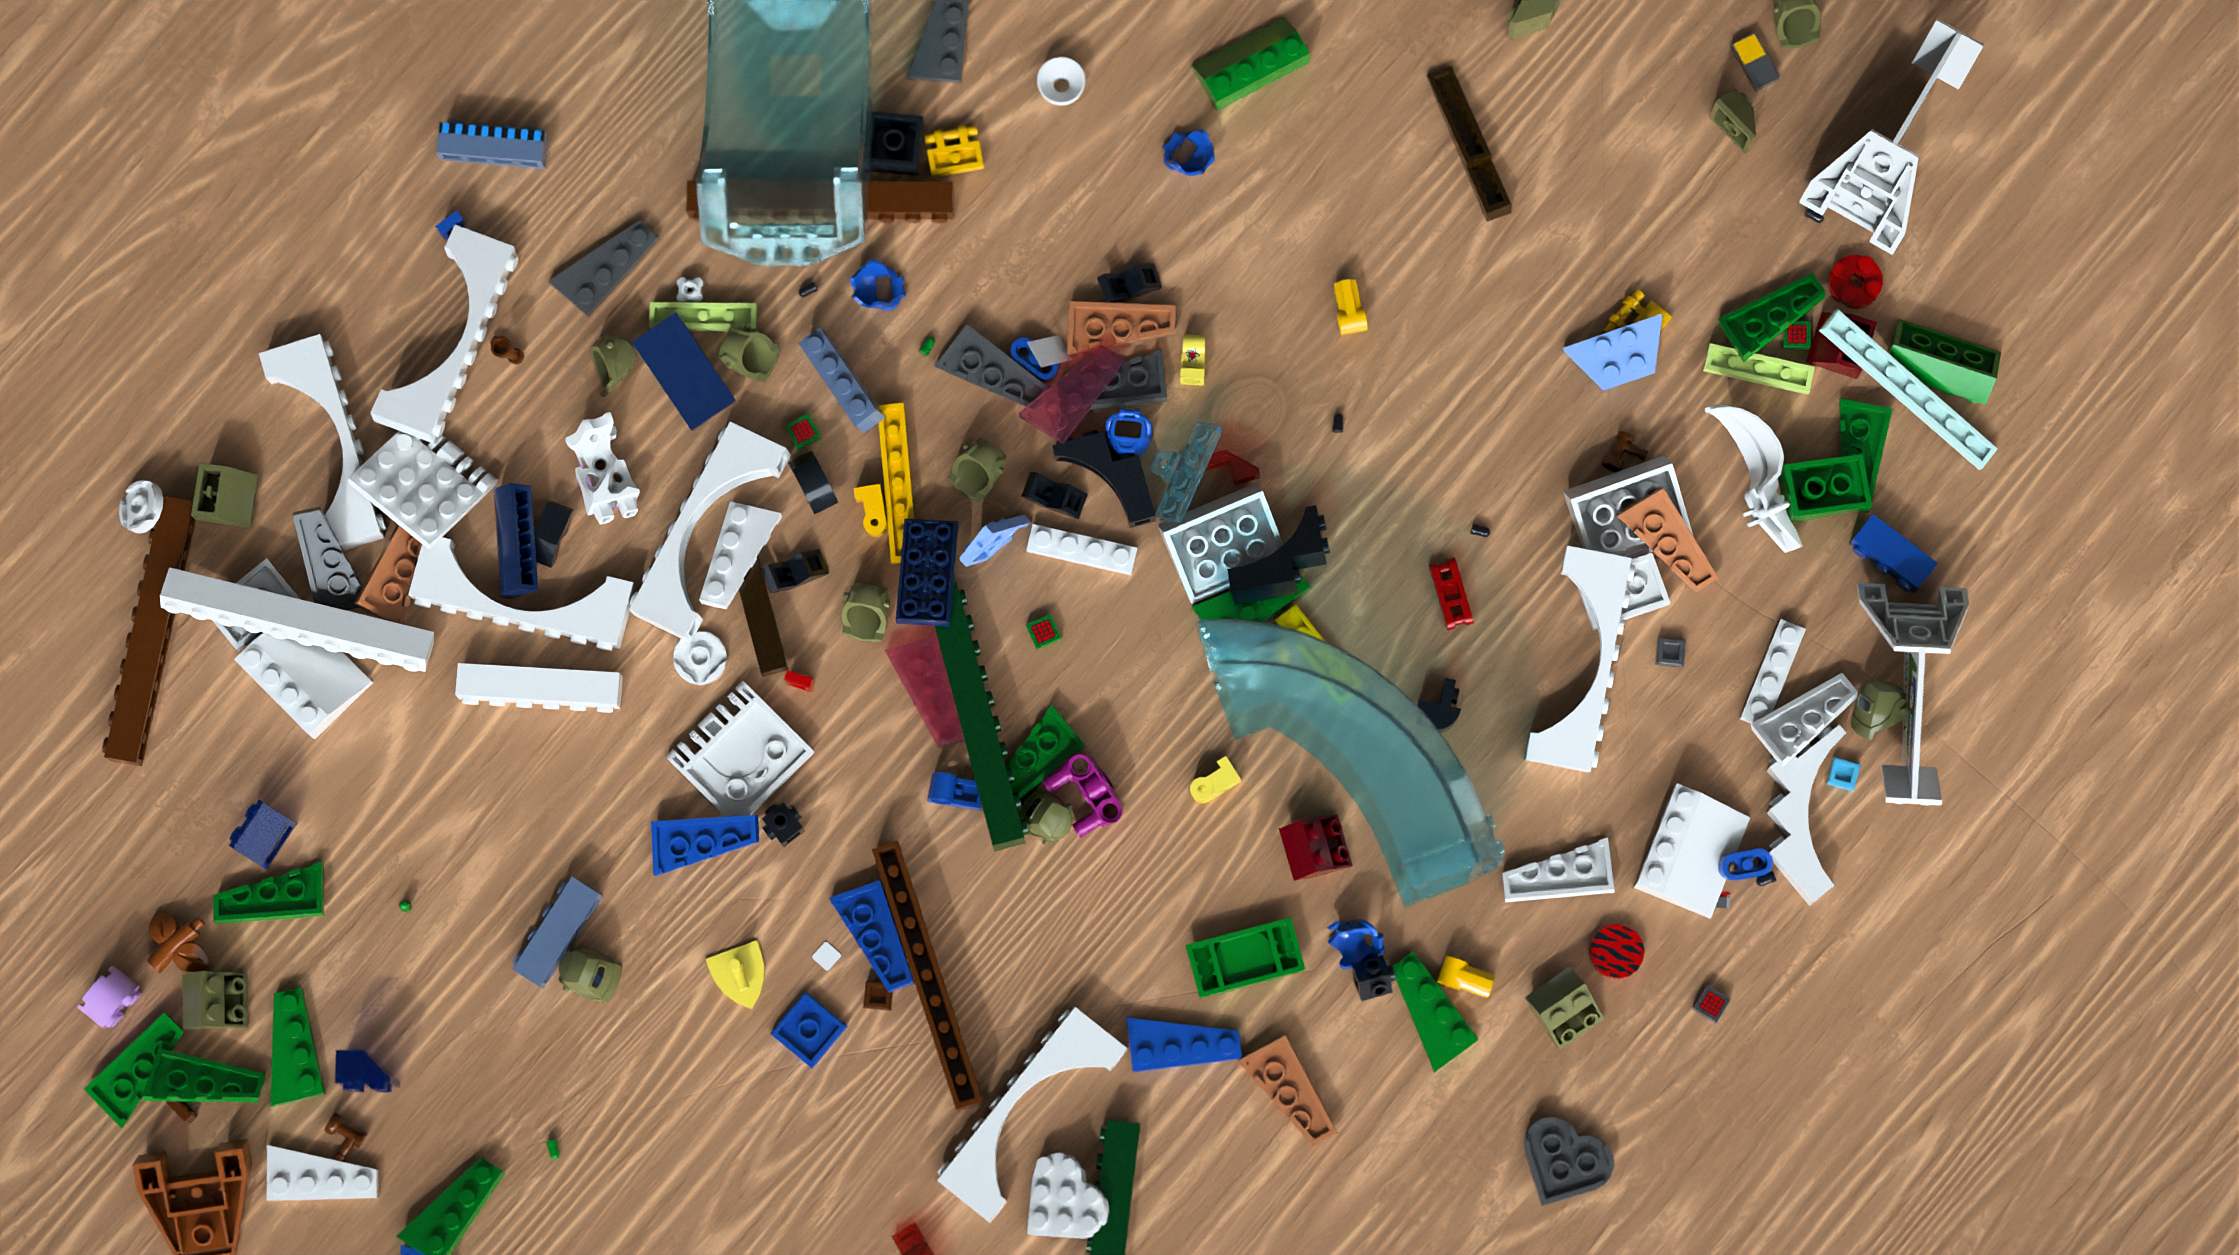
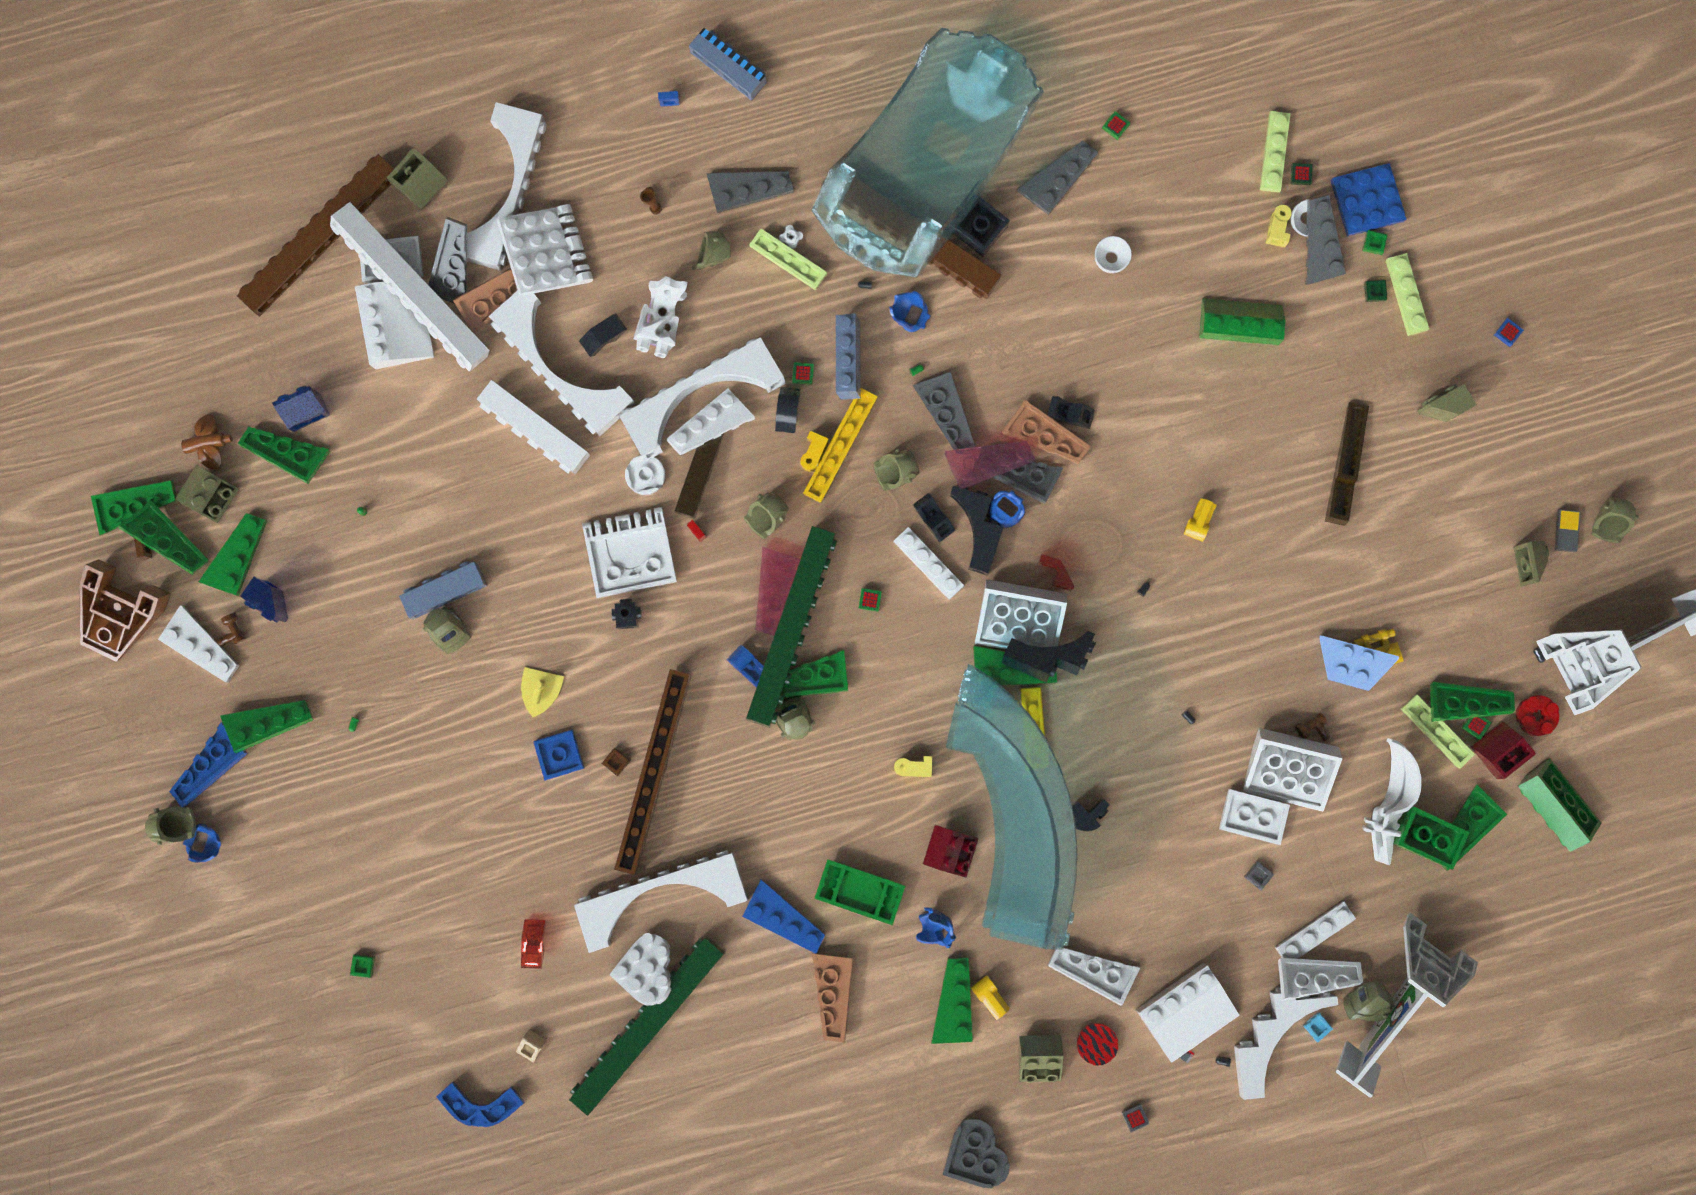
camera: 30 degrees right, 5 degrees up
lavender brick [77,965,142,1029] -> none
white tile [119,480,163,534] -> none
white arch [371,225,518,443] -> none
dark blue brick [493,483,538,599] -> none
dark blue tile [632,312,736,431] -> none
blue wing [651,815,759,876] -> none
olive helmet [718,324,781,382] -> none
black slope [762,549,829,593] -> none
white sticker [812,942,841,971] -> none
blue wing [829,880,915,993] -> none
dark blue tile [895,519,959,627] -> none
yellow plate [924,124,984,178] -> none
light blue wing [959,514,1031,567] -> none
blue plate [1010,337,1059,382] -> none
white sticker [1027,335,1073,367] -> none
magenta piece [1042,750,1124,838] -> none
clear light blue plate [1150,421,1224,524] -> none
blue helmet [1162,129,1215,176] -> none
light yellow leg [1180,334,1205,385] -> none
black brick [1351,955,1395,1001] -> none
red plate [1428,557,1474,631] -> none
white arch [1525,546,1635,773] -> none
nougat wing [1616,486,1719,592] -> none
blue plate [1718,848,1773,881] -> none
light aqua tile [1819,309,1998,470] -> none
blue brick [1850,514,1938,593] -> none

